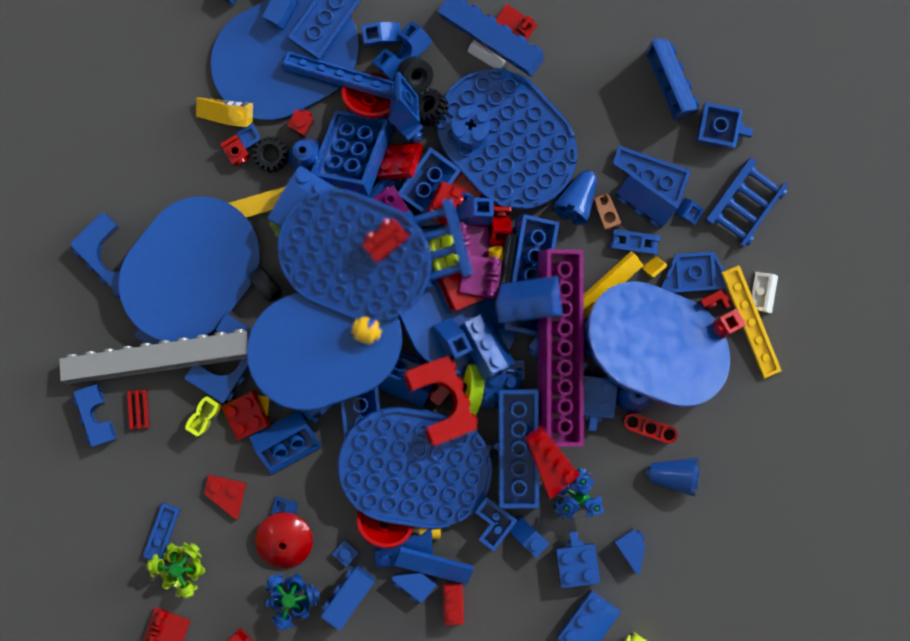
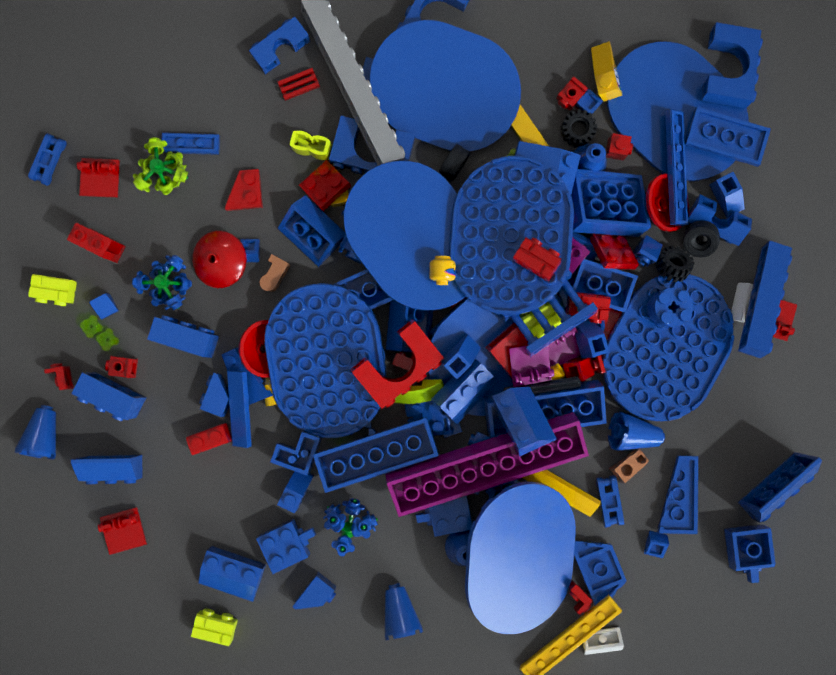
camera: 75 degrees right, 0 degrees up
blue plate [332,540,359,567] -> none
blue slope [388,72,420,131] -> none
red wing [526,426,580,499] -> none
blue slope [615,172,679,228] -> none
red beam [622,413,678,444] -> none
yellow slope [642,257,667,279] -> none
blue fence [704,157,788,247] -> none
red brick [713,309,746,339] -> none
none -> nougat leg [260,254,291,292]

